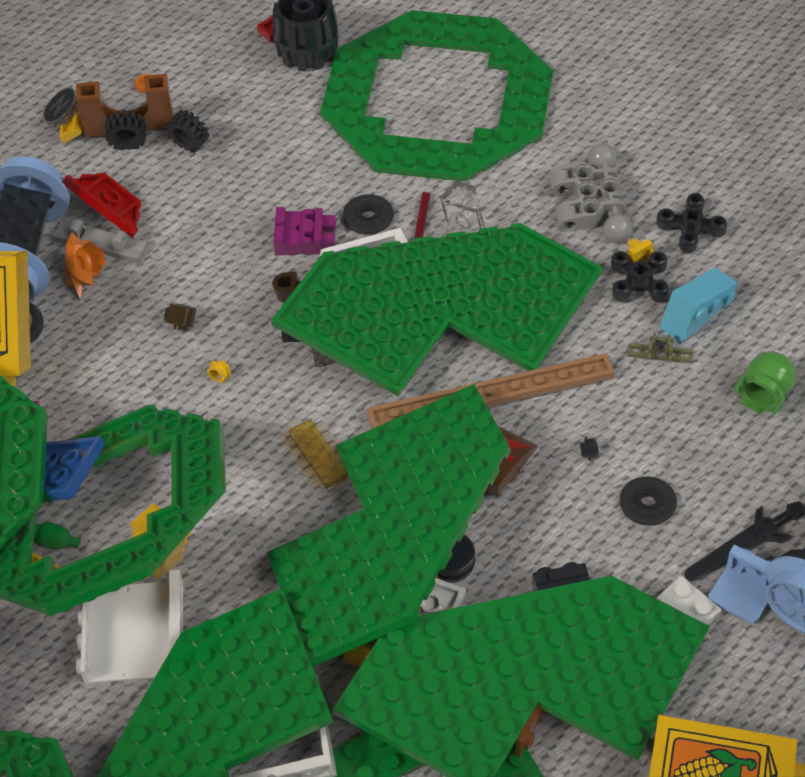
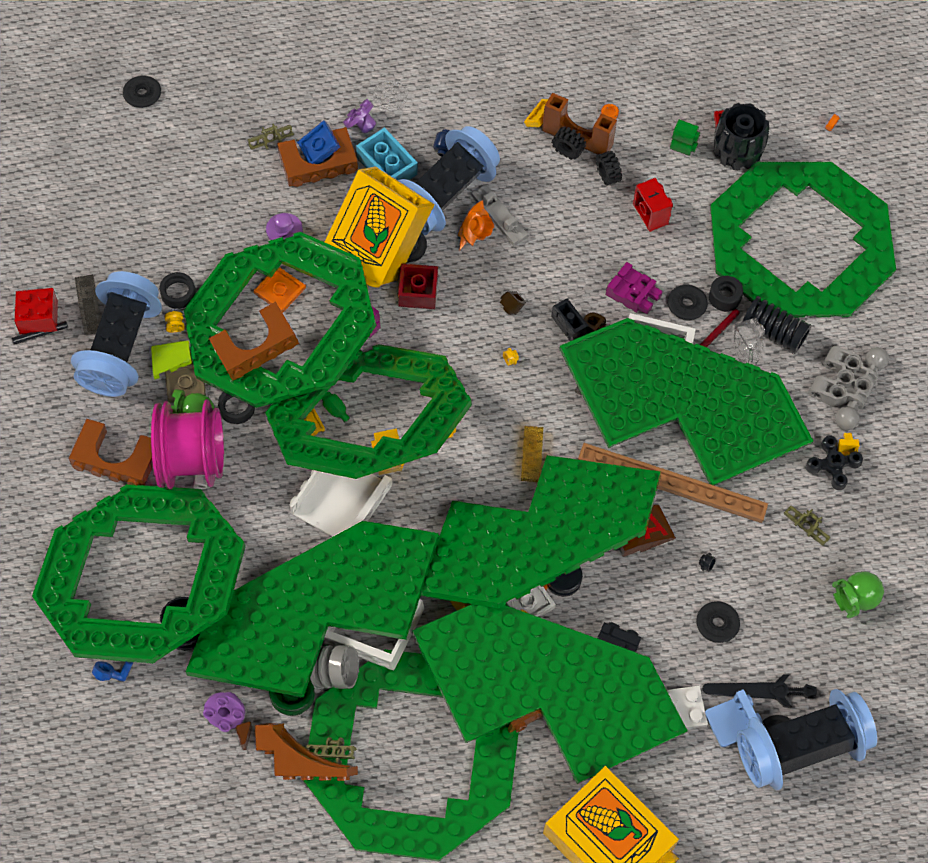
camera: 30 degrees right, 10 degrees up
tile [43,87,78,128] -> none
blue plate [44,436,105,501] -> none
red wing [62,173,141,238] -> none
black gear [656,193,727,254] -> none
medium azure wedge [659,267,738,343] -> none
none -> dark red brick [398,264,438,309]
none -> black brick [551,298,589,341]
none -> red brick [633,178,673,232]
none -> green brick [670,119,701,156]
none -> black tyre [709,275,744,312]
none -> black piece [742,295,812,354]

